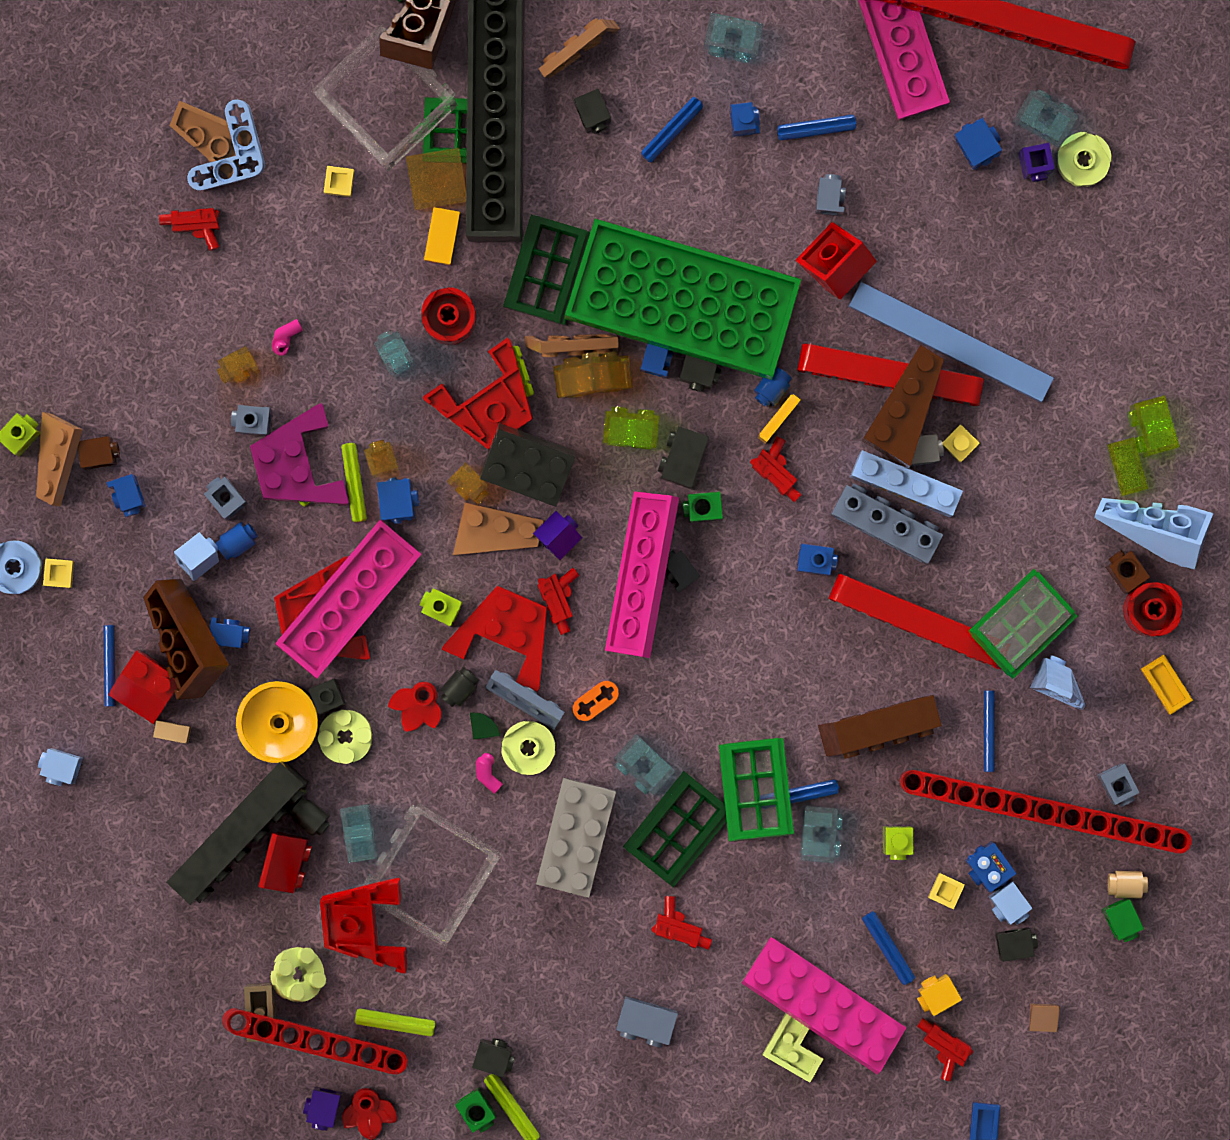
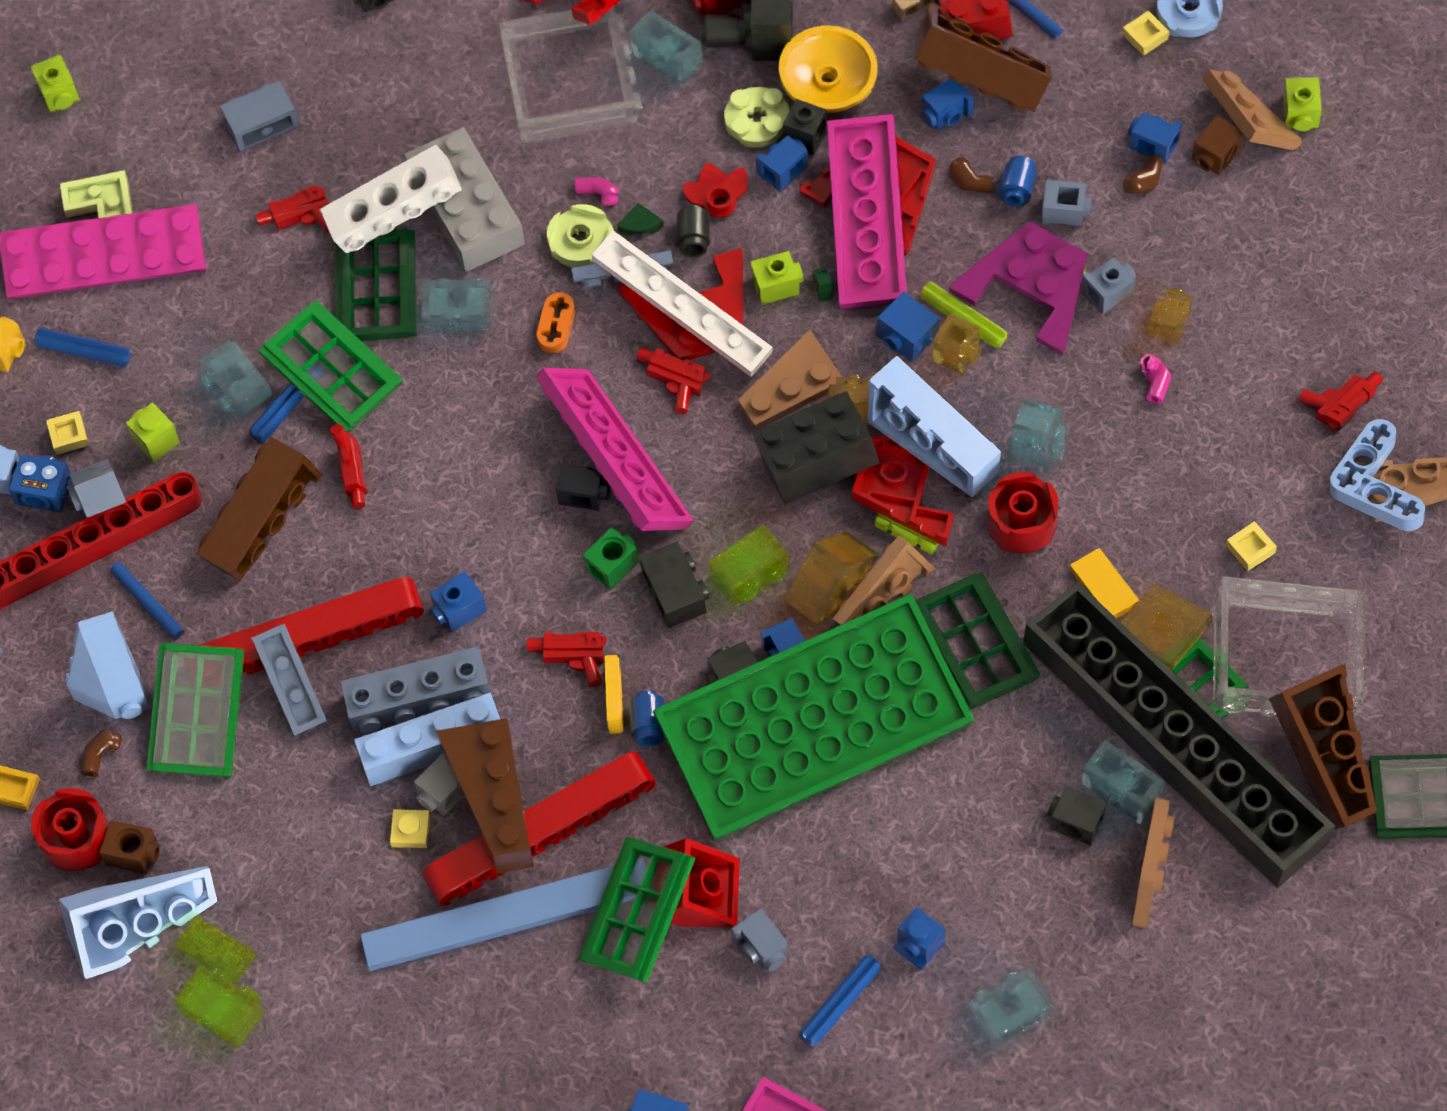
camera: 145 degrees right, 25 degrees down
light blue brick [174,532,219,581] -> none
dark purple brick [533,511,583,560] -> none
blue axle [641,97,703,163] -> none
none -> sand blue brick [67,459,126,518]
none -> reddish brown arm [80,729,122,777]
none -> sand blue plate [252,624,327,736]
none -> white brick [320,144,462,253]
none -> red piece [330,424,368,509]
none -> green piece [578,837,695,983]
none -> white plate [592,231,773,377]
none -> blue brick [756,136,808,192]
none -> dark green tile [812,268,832,301]
none -> light blue wedge [867,356,1001,497]
none -> reddish brown arm [950,157,993,193]
none -> clear light blue brick [1082,740,1165,824]
none -> reddish brown arm [1123,155,1163,194]

